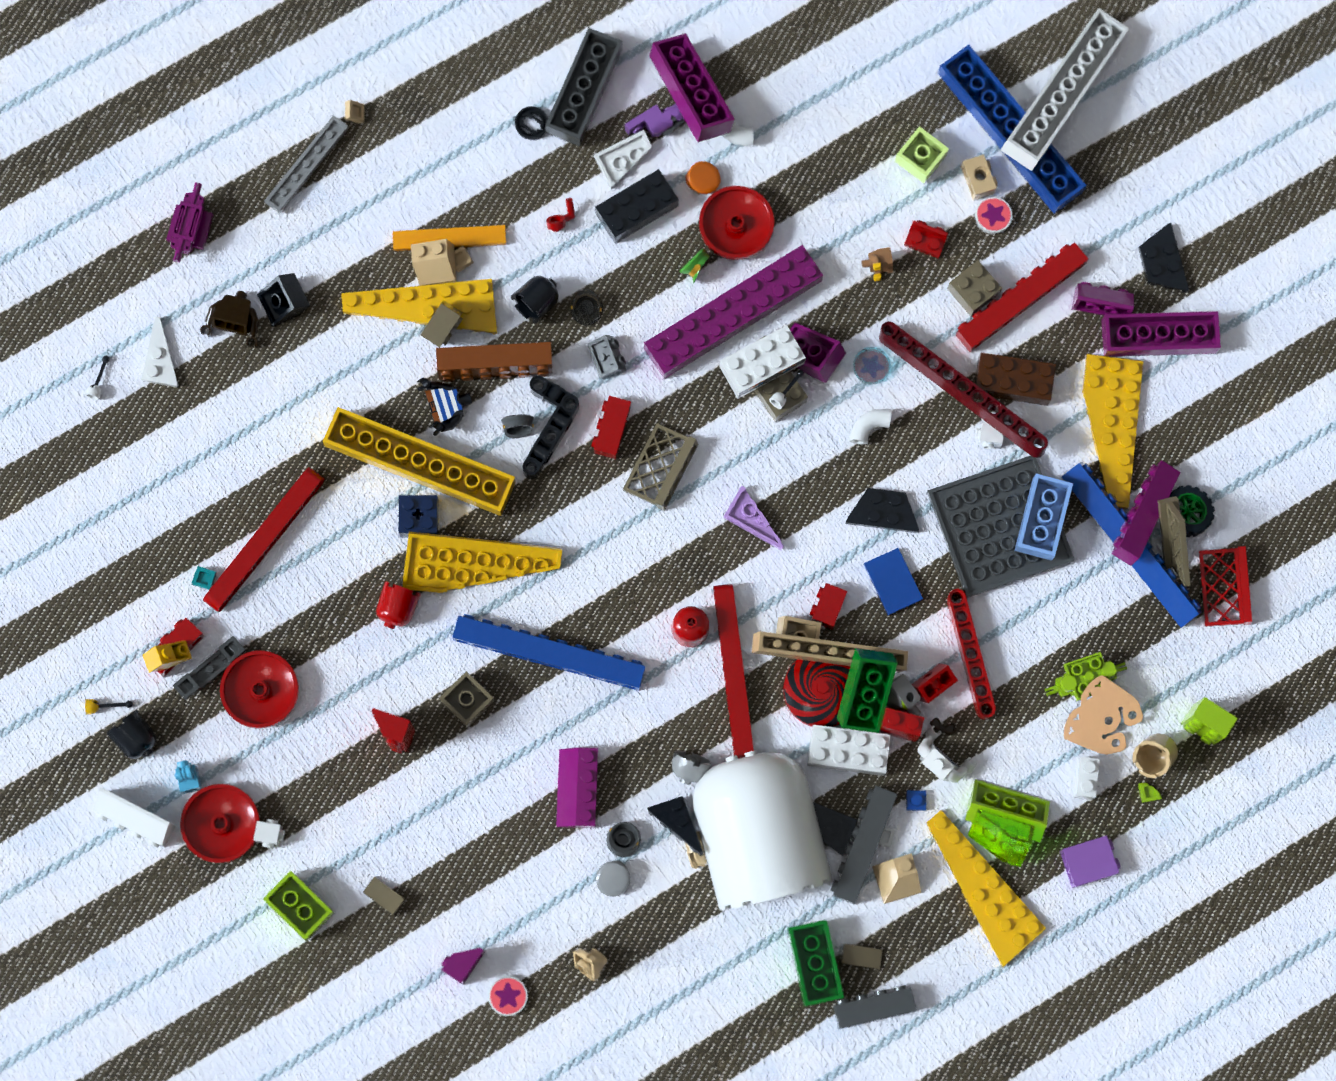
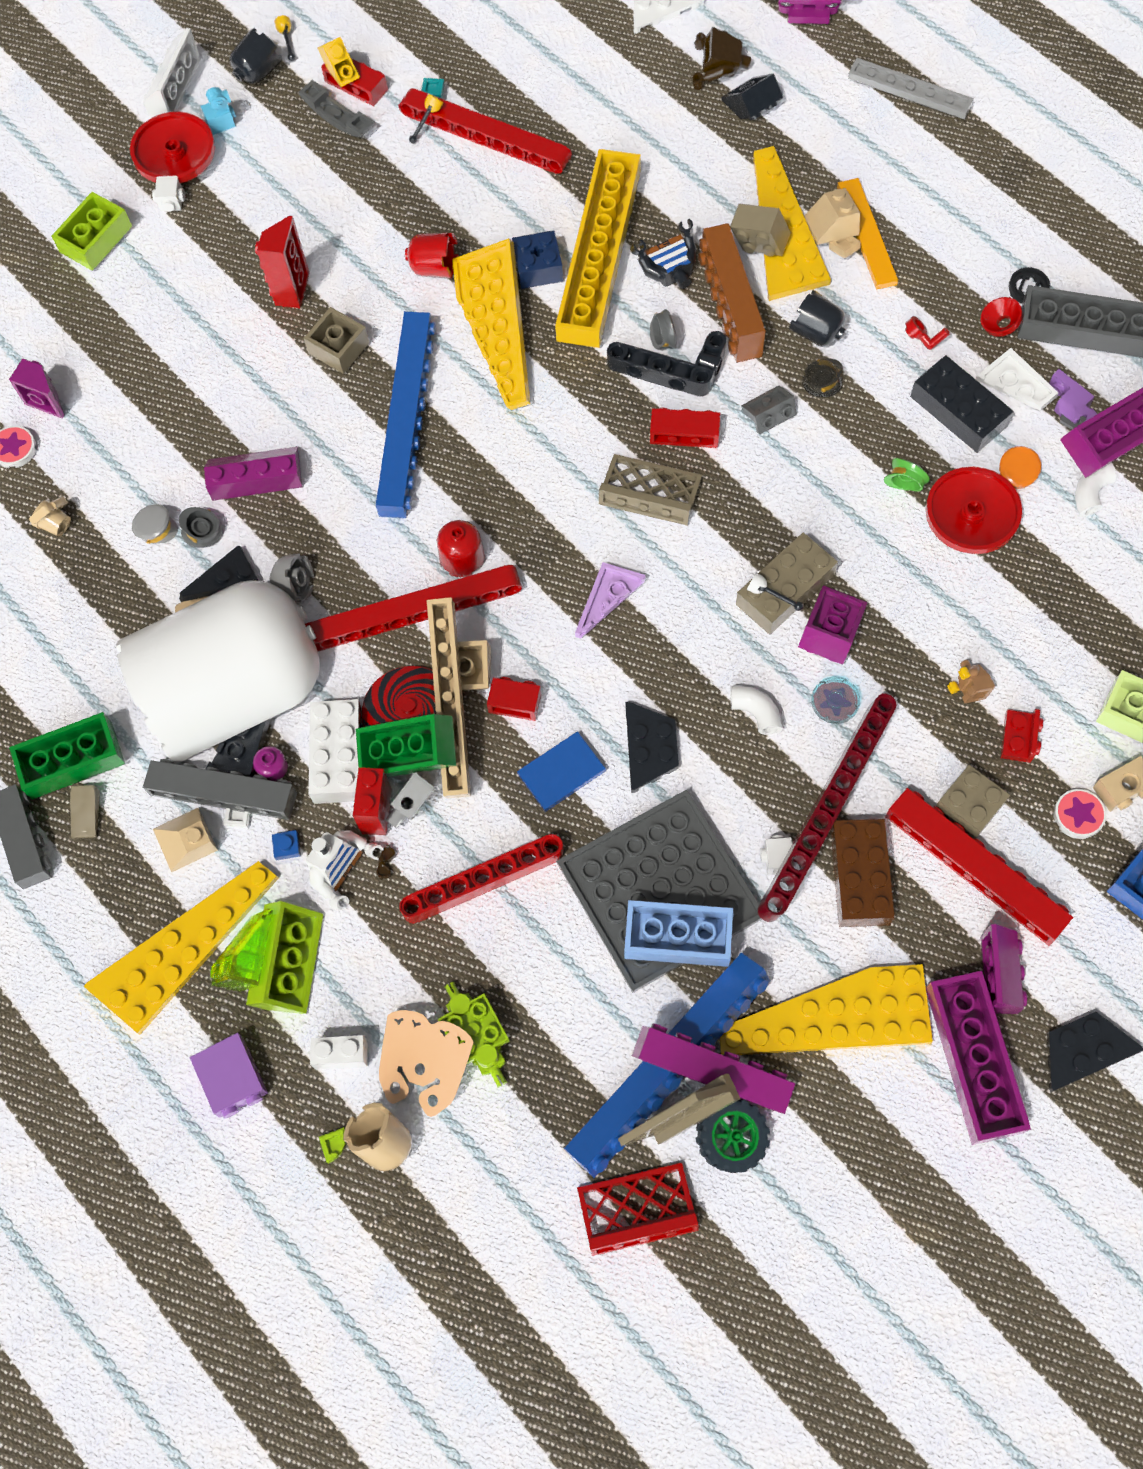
camera: 90 degrees right, 10 degrees down
red dish [220,651,299,729] -> none
tan plate [345,100,364,124] -> none
dark tan slope [363,876,406,915] -> none
magenta brick [644,245,823,379] -> none
white brick [719,325,806,399] -> none
red brick [912,663,958,703] -> none
lime brick [1181,697,1238,745] -> none
none -> magenta head [253,746,288,782]
none -> hinge [409,93,443,144]
none -> red piece [980,297,1023,337]

